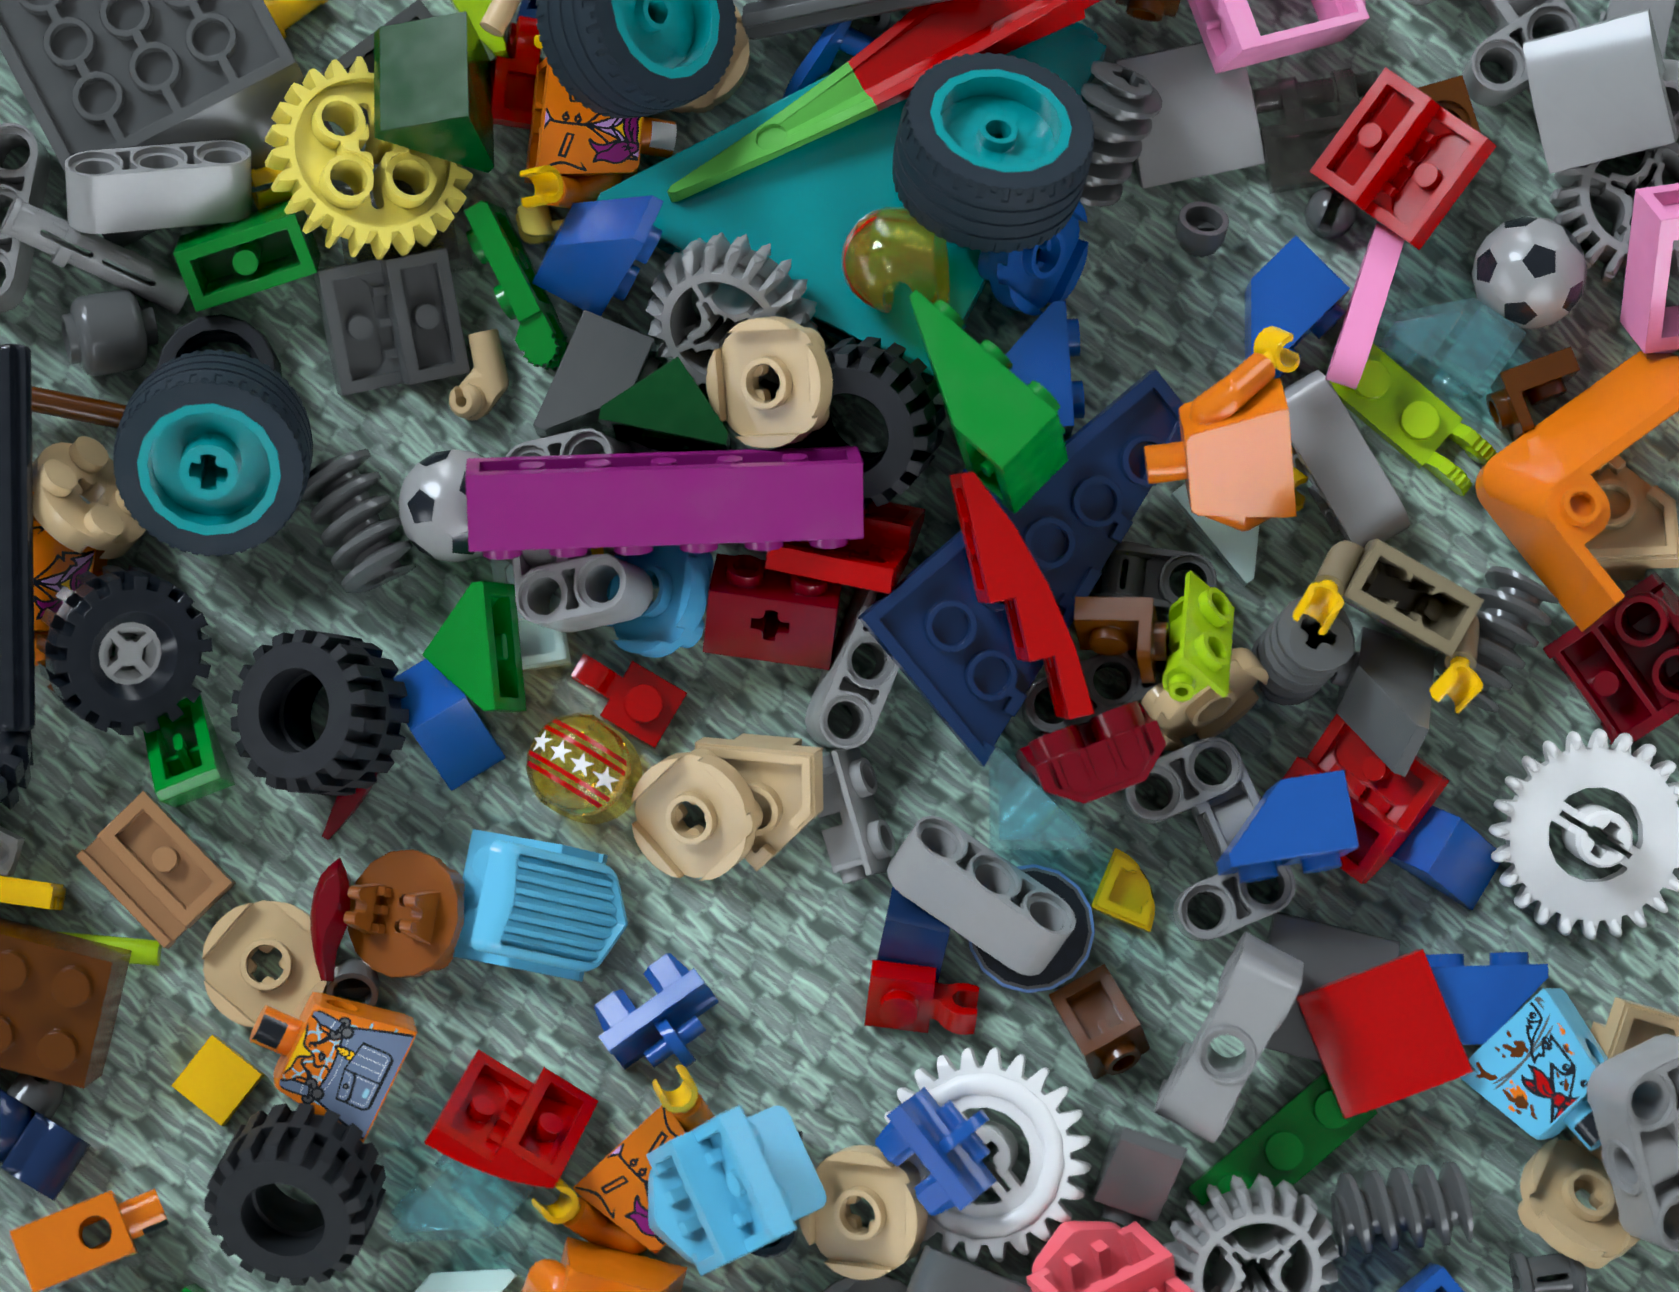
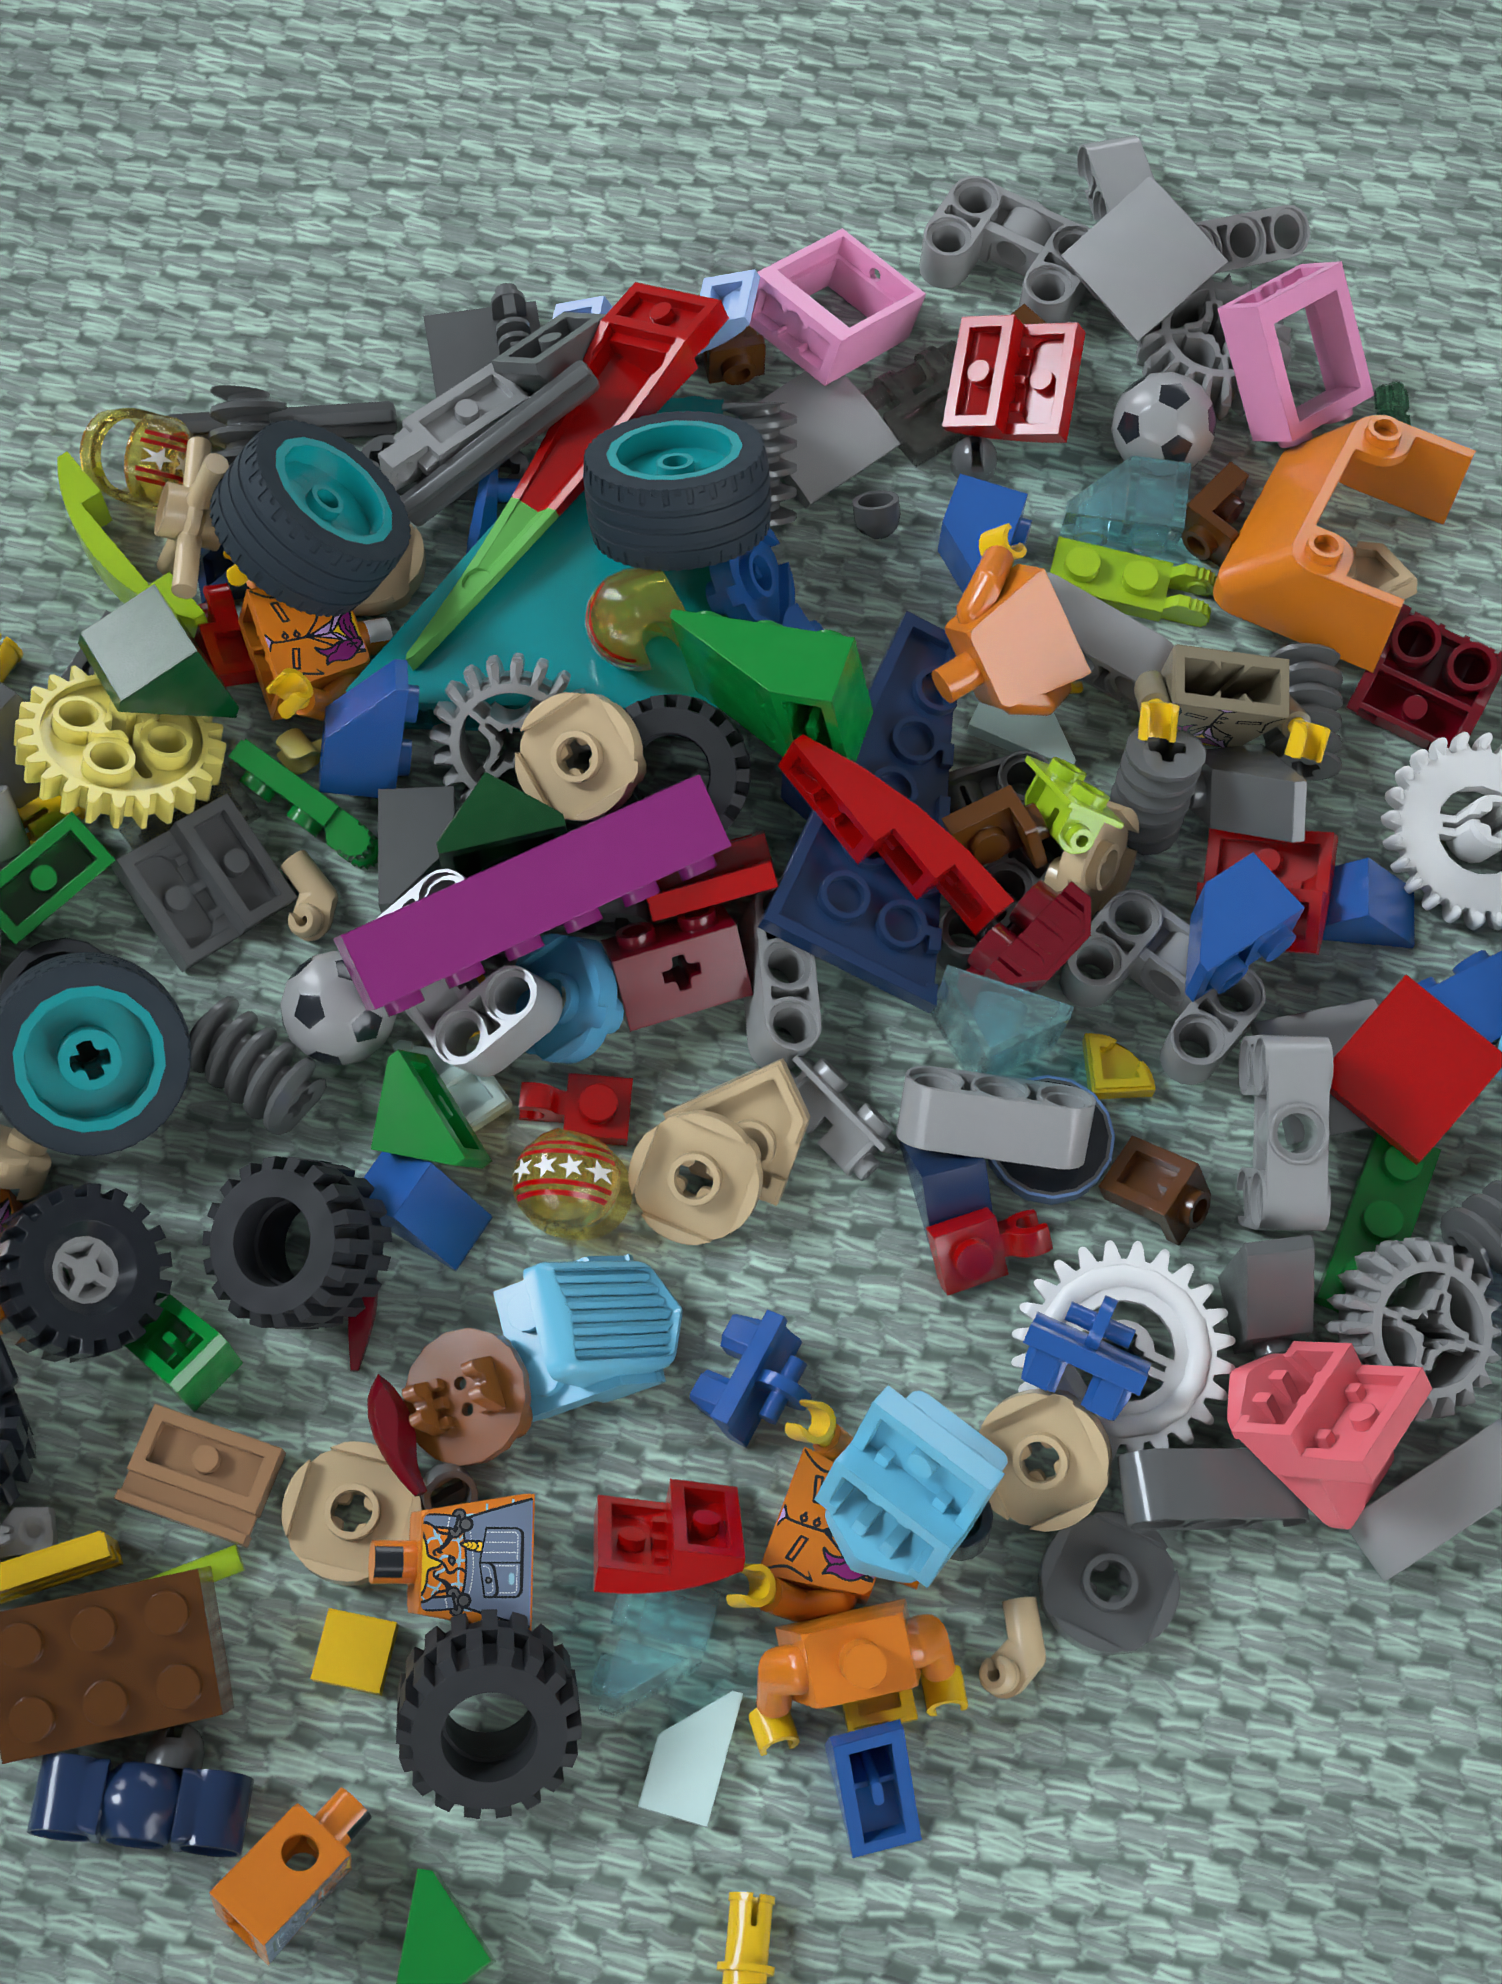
camera: 30 degrees left, 15 degrees down
bright pink beam [1325,223,1405,389] -> none

